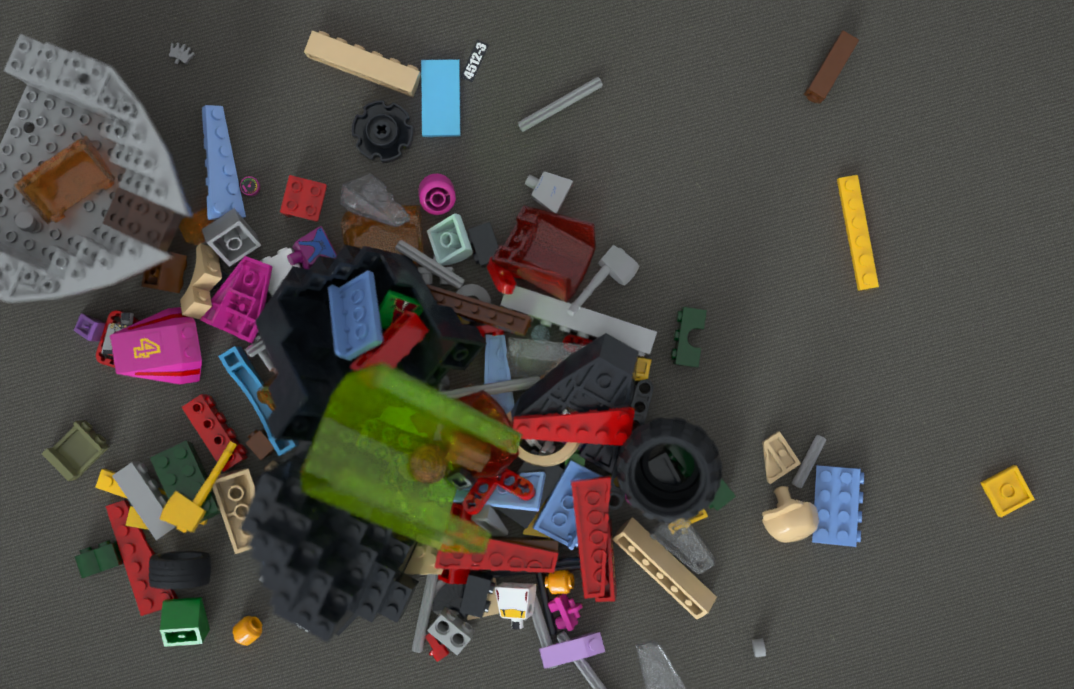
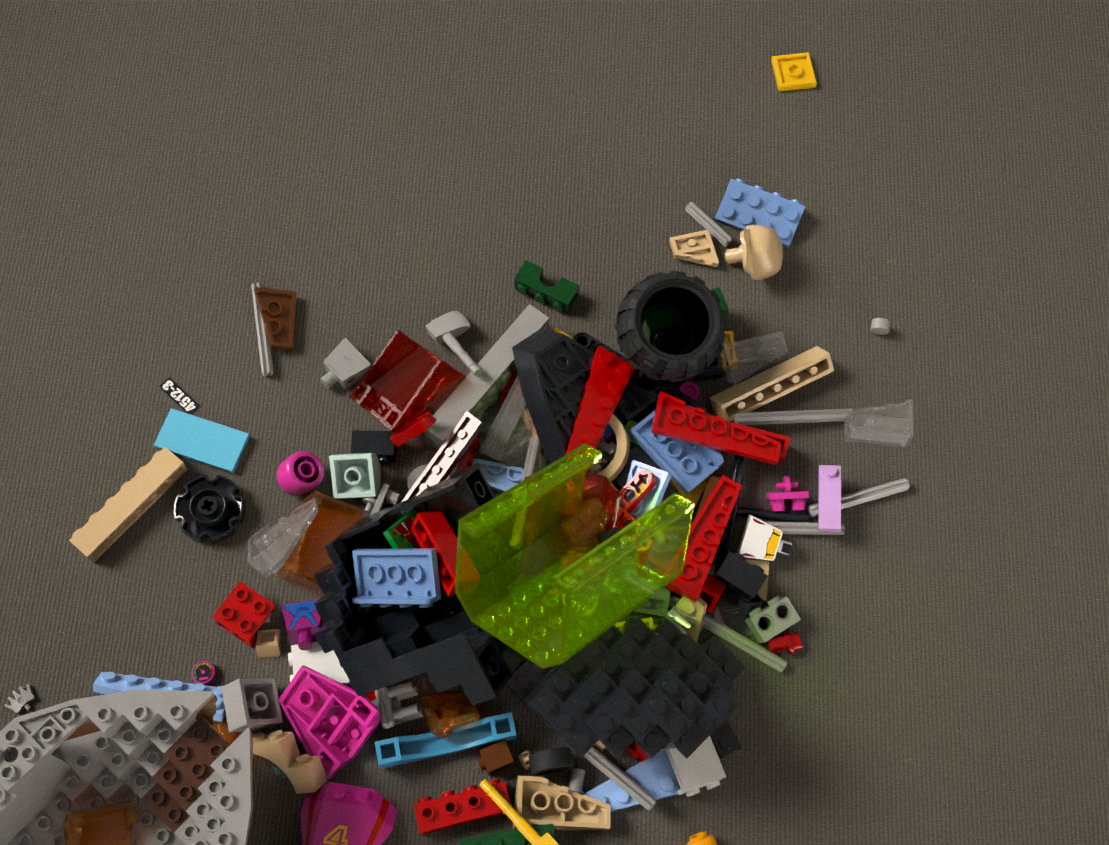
camera: 70 degrees left, 20 degrees down
reddish brown slope [141,252,187,293] -> none
light grey axle [396,240,465,289] -> none
light orange head [545,570,574,594] -> none
reddish brown brick [804,30,859,104] -> none
yellow plate [837,175,879,291] -> none
none -> reddish brown wing [254,287,296,351]
none -> tan slope [256,629,281,658]
none -> piece [664,606,697,634]
none -> light grey axle [734,408,856,425]

